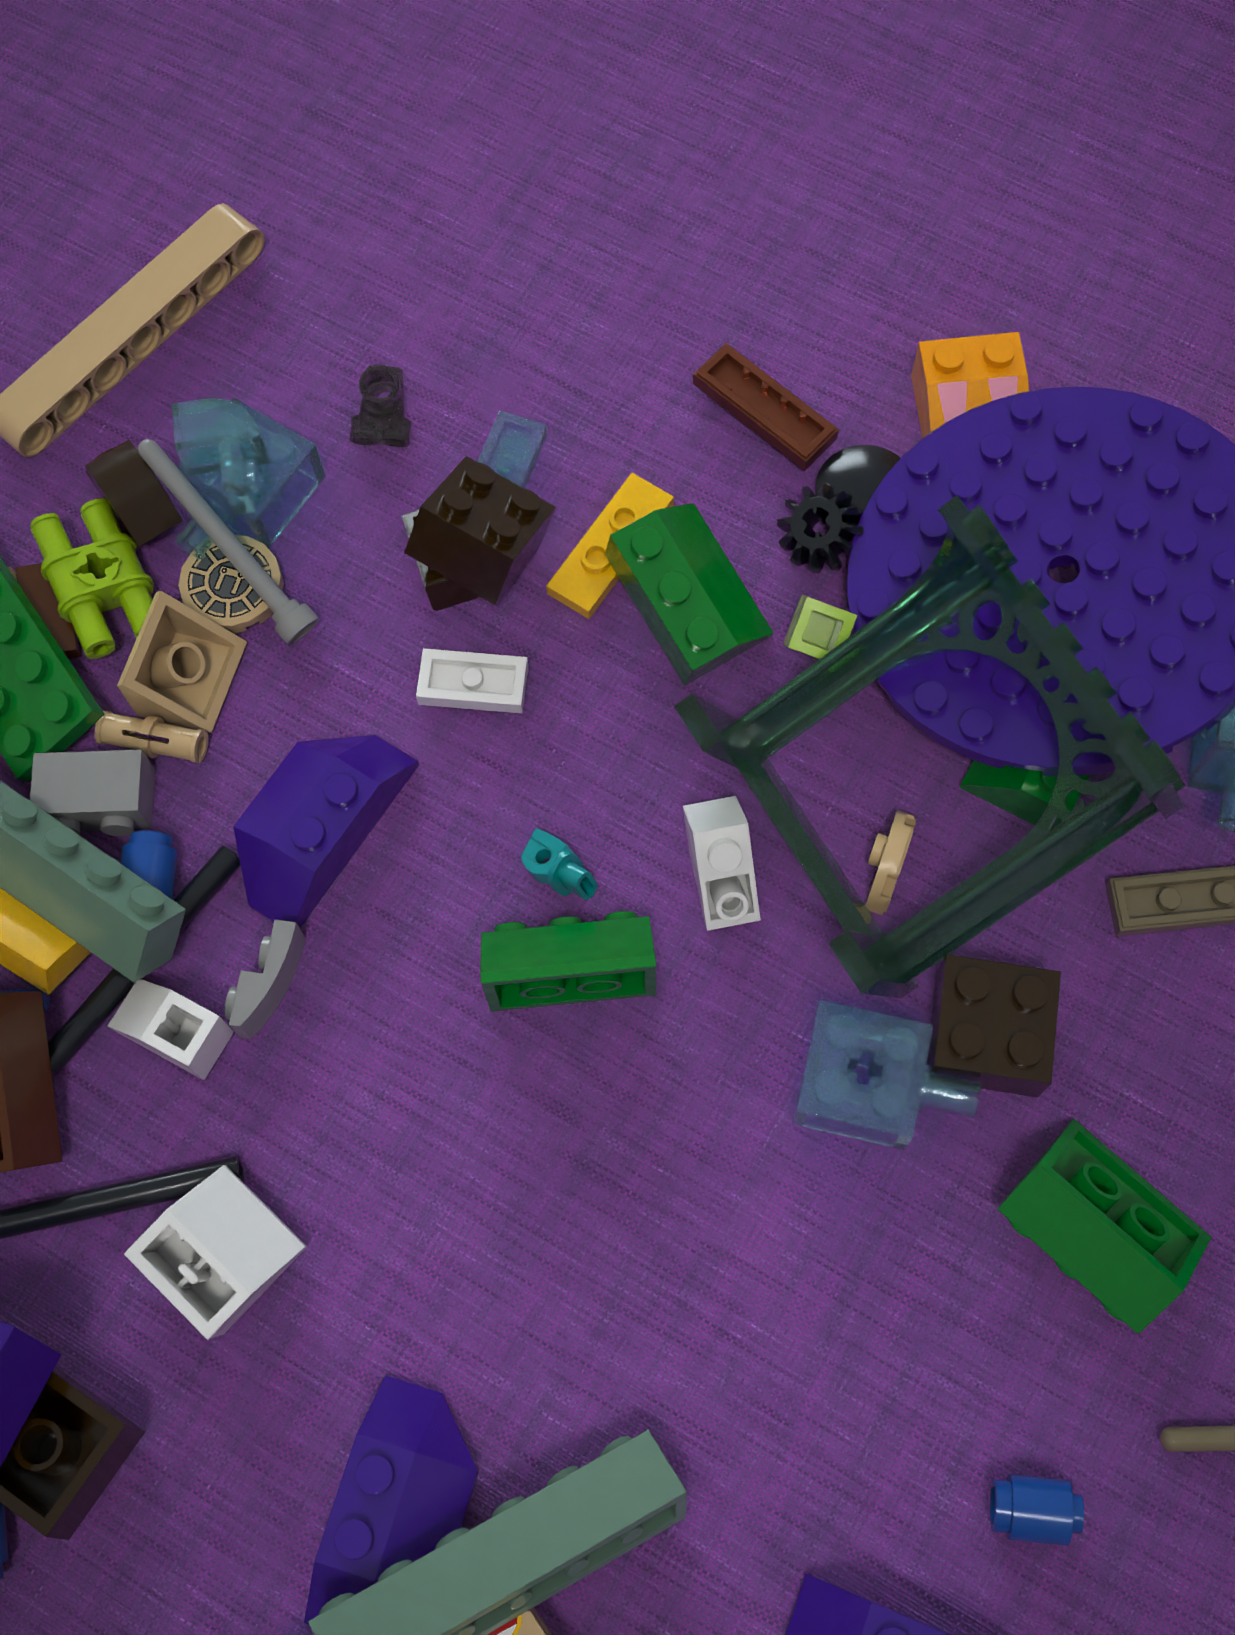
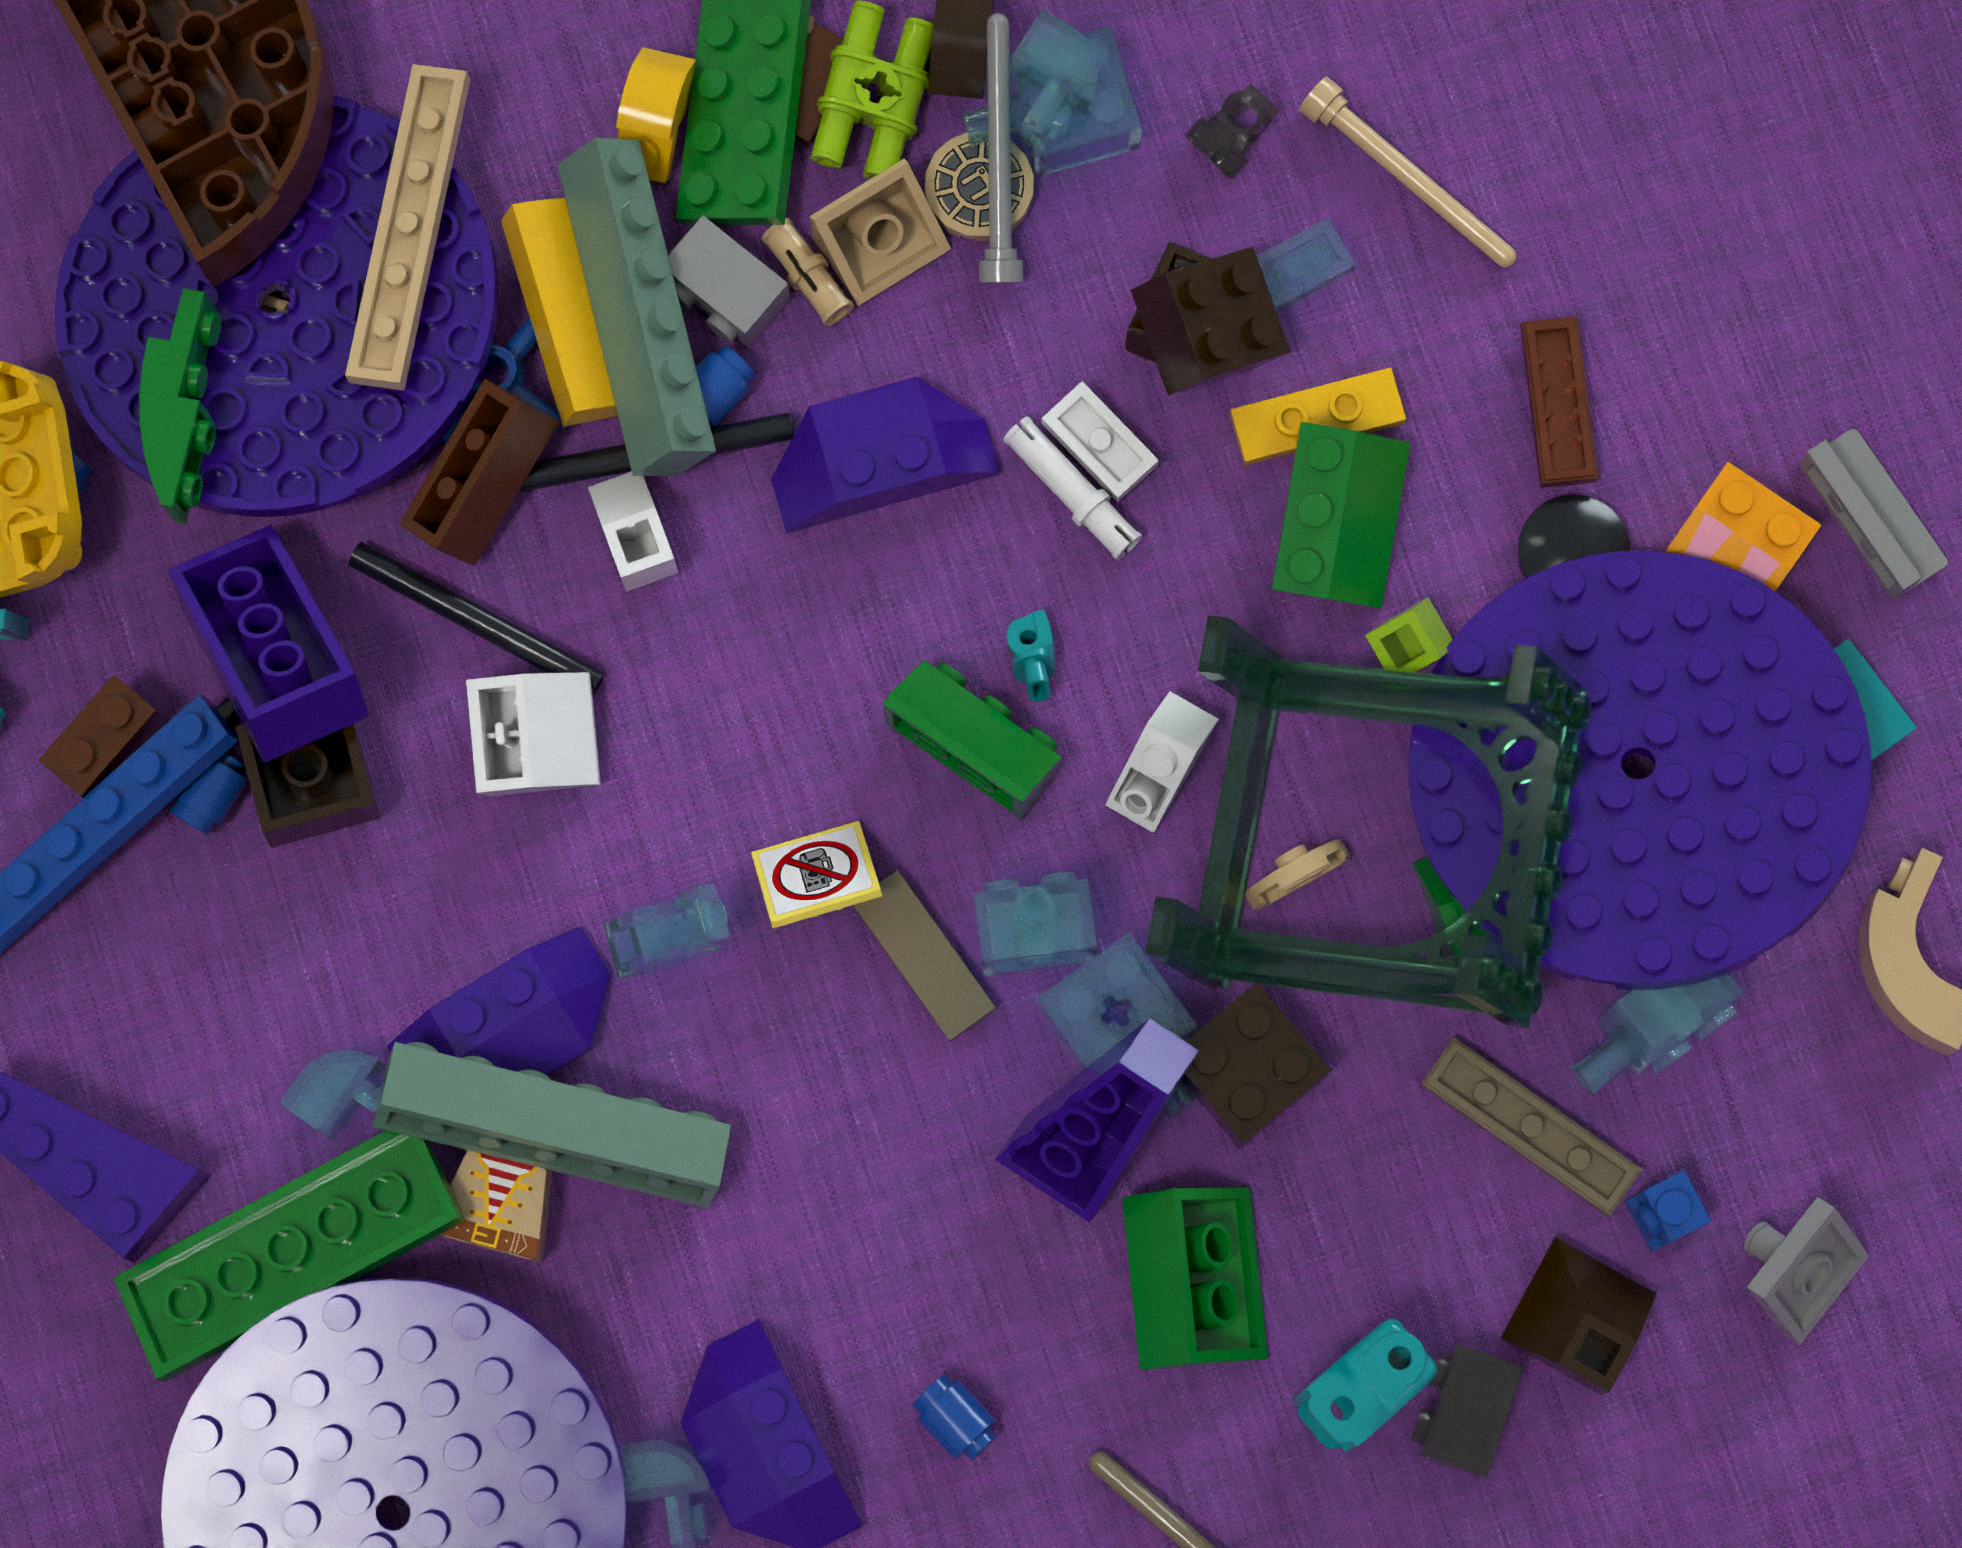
camera: 40 degrees right, 10 degrees up
light grey slope [225,919,306,1039] -> none
black gear [777,483,864,573] -> none
none -> clear light blue brick [603,883,730,979]
none -> piece [751,821,883,928]
none -> dark tan tile [852,870,996,1042]
none -> clear light blue brick [974,872,1097,977]
none -> dark purple wedge [995,1018,1199,1223]
none -> white pin [1003,416,1142,561]
none -> tan piece [1298,76,1517,268]
none -> light grey panel [1798,429,1948,601]

